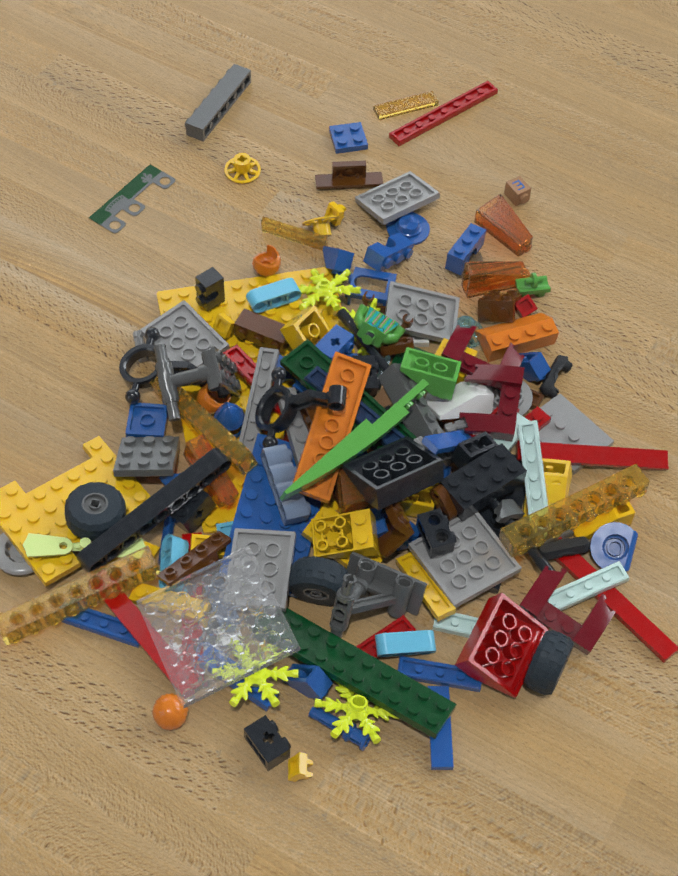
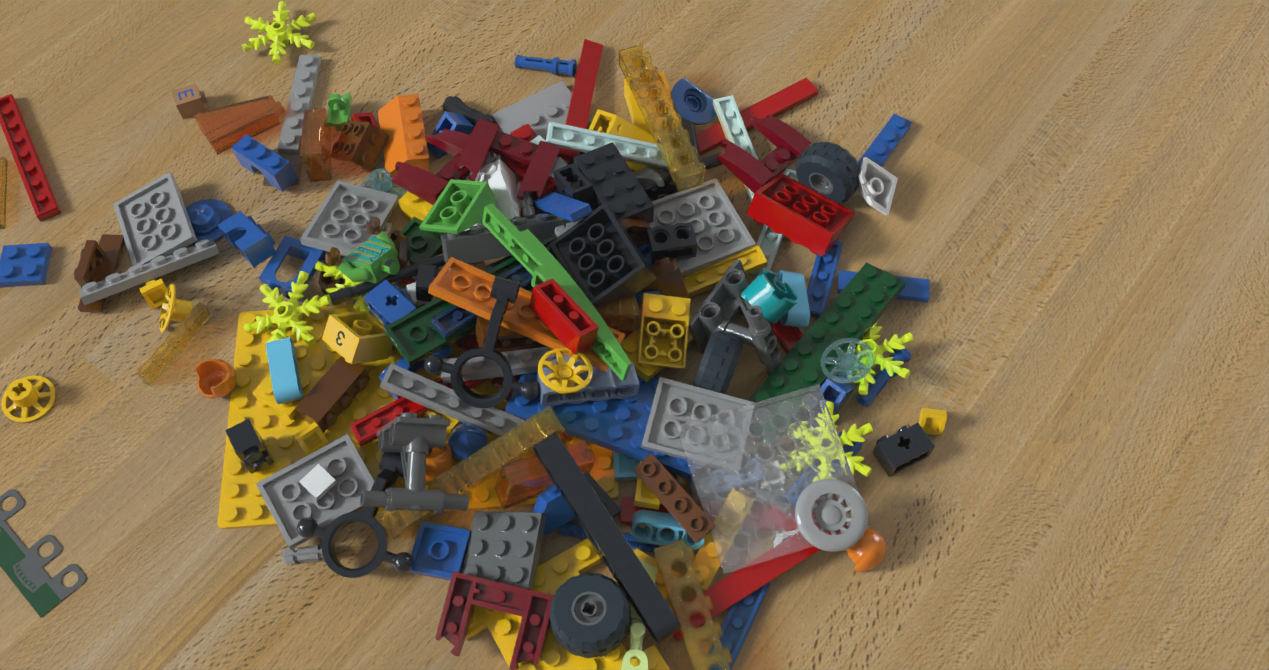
camera: 80 degrees left, 5 degrees up
blue slope [323,246,355,275] -> none
none -> light grey plate [79,239,220,306]
none -> neon yellow piece [241,1,317,65]
none -> light grey plate [277,55,321,155]
none -> white tile [299,464,337,500]
none -> dark red wedge [435,571,554,670]
none -> blue pin [515,55,577,78]
none -> red brick [529,278,599,355]
none -> yellow wheel [538,348,593,394]
none -> teal brick [741,269,797,324]
none -> light grey wheel [795,479,868,552]
none -> clear light blue wheel [821,338,874,383]
none -> blue plate [858,113,912,167]
none -> white slope [858,157,898,216]

